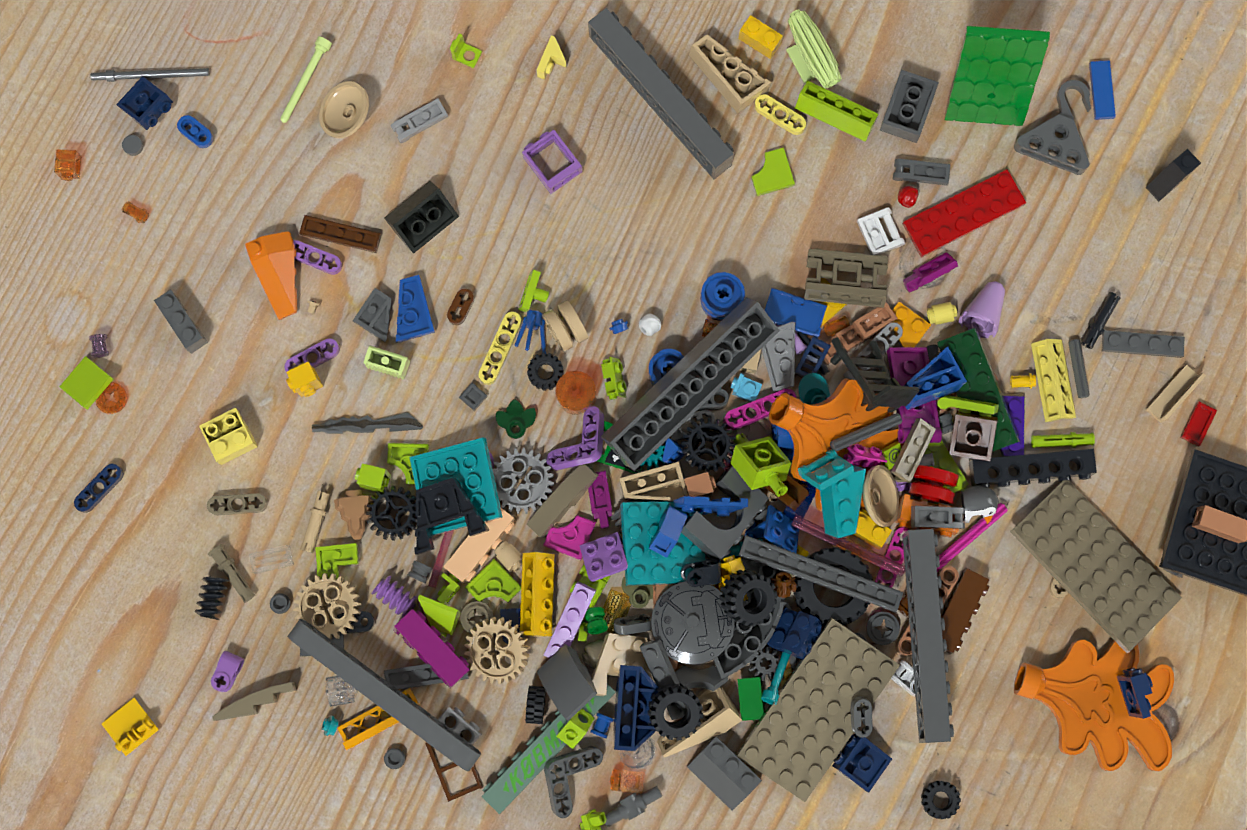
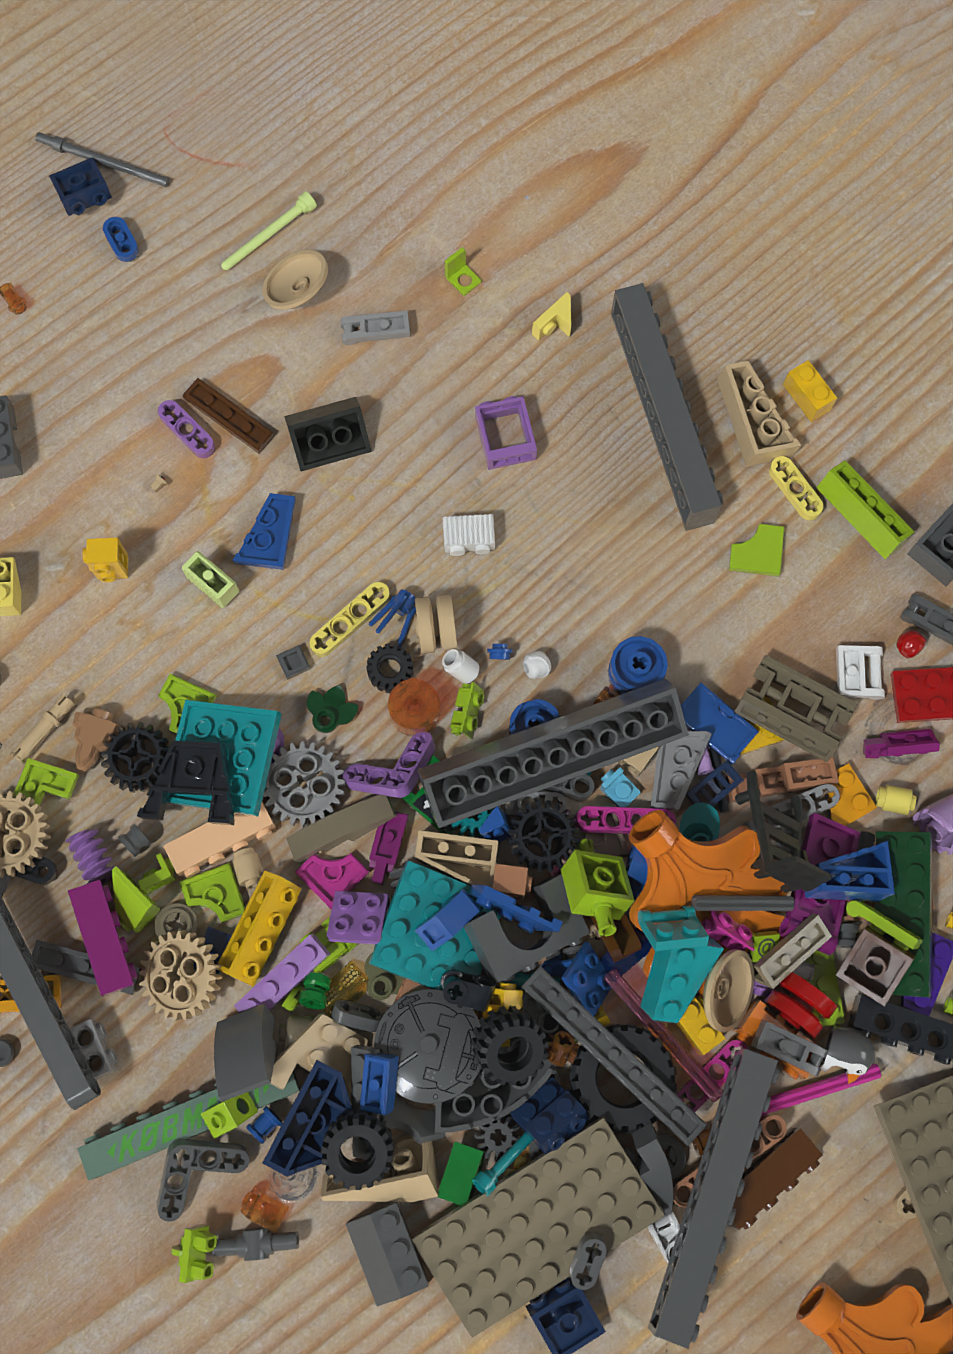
camera: 20 degrees right, 5 degrees down
dark grey tile [122,135,143,156] -> none
orange wedge [245,231,297,320] -> none
medium lavender beam [284,339,340,372] -> none
dark grey sword [312,412,423,434] -> none
dark grey wing [353,288,391,342] -> none
lime brick [355,463,391,494] -> none
reddish brown window [425,733,483,802] -> none
clear pink bar [428,530,454,588] -> none
reddish brown beam [447,288,474,326] -> none
lime tile [518,270,549,312] -> none
black tyre [525,685,546,724] -> none
yellowish green plate [786,9,842,89] -> none
clear orange pin [823,315,850,337] -> none
none -> blue slope [359,1053,399,1115]
none -> white brick [442,649,479,684]
none -> white brick [443,514,495,556]
none -> dark grey slope [632,1123,673,1216]

